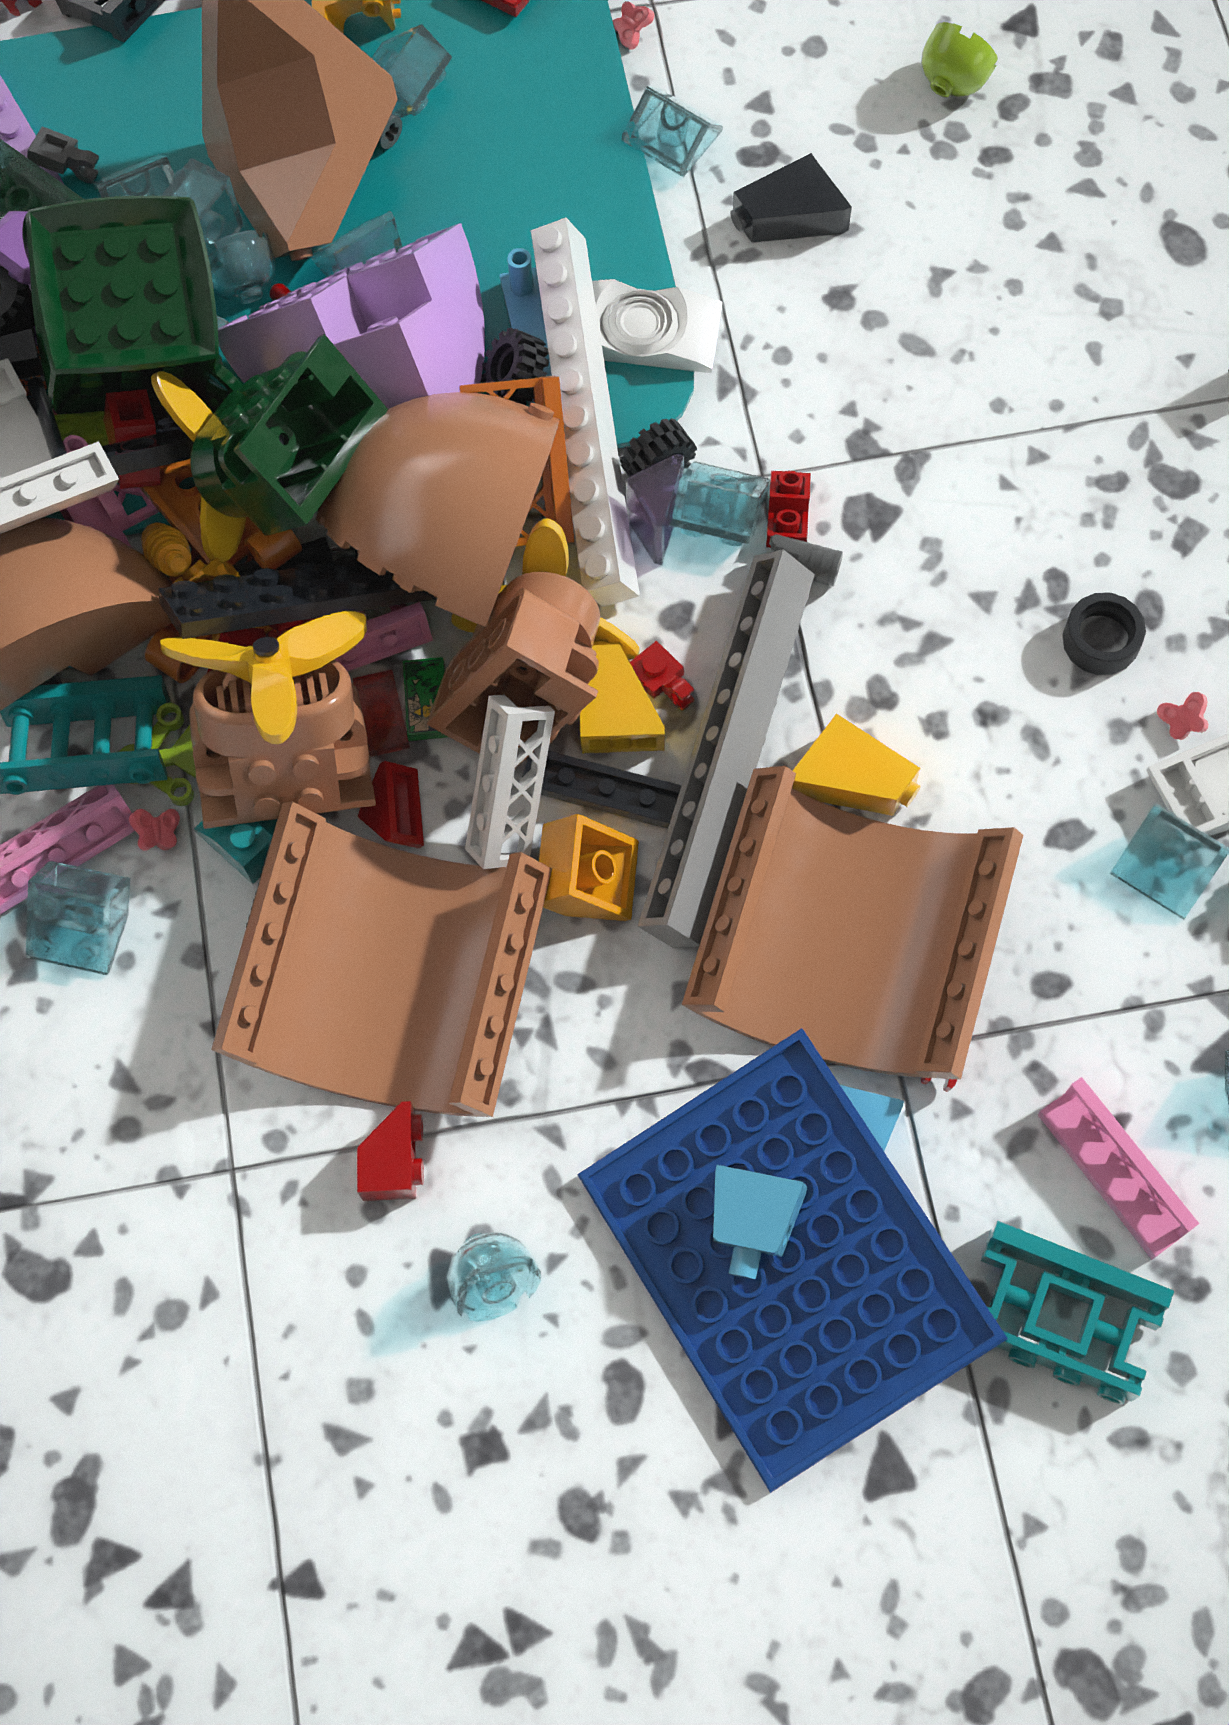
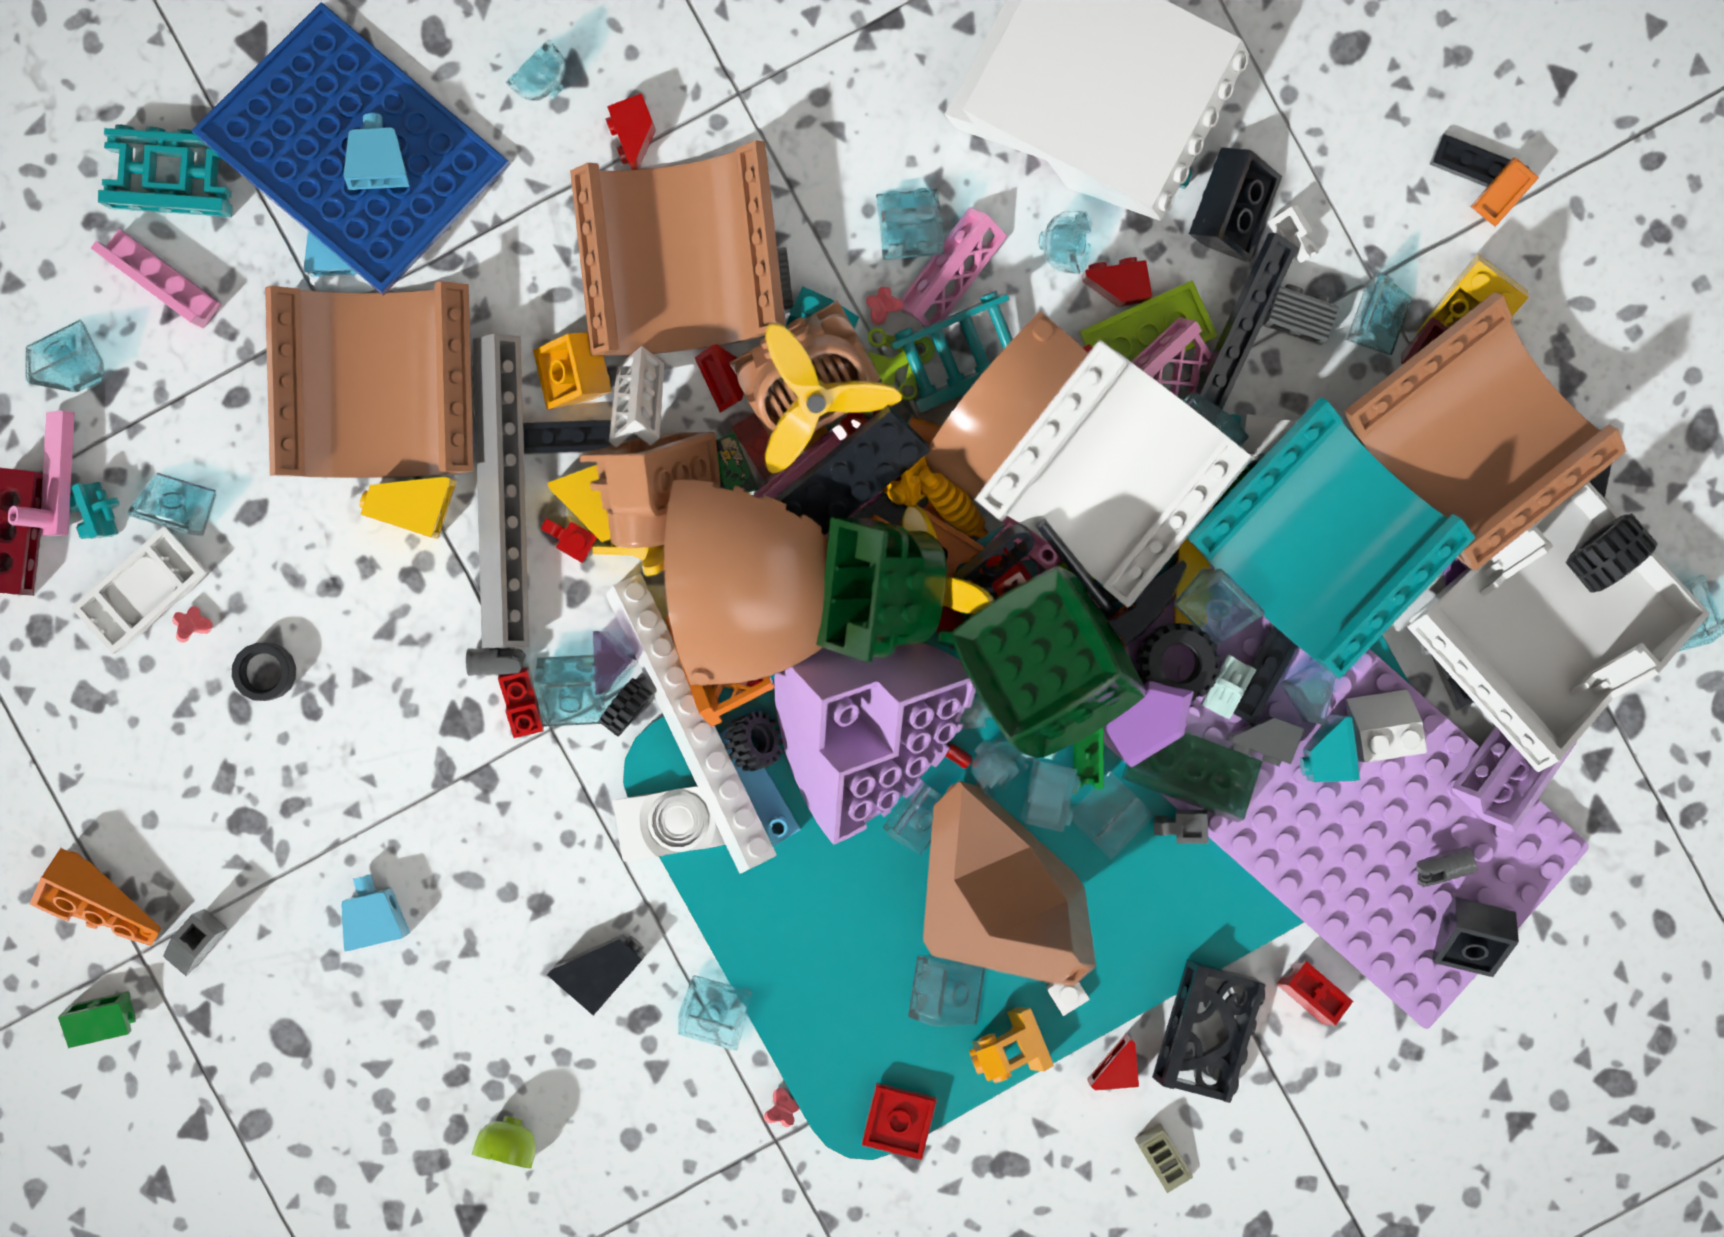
camera: 155 degrees right, 20 degrees up
none -> medium azure torso [341,874,410,952]

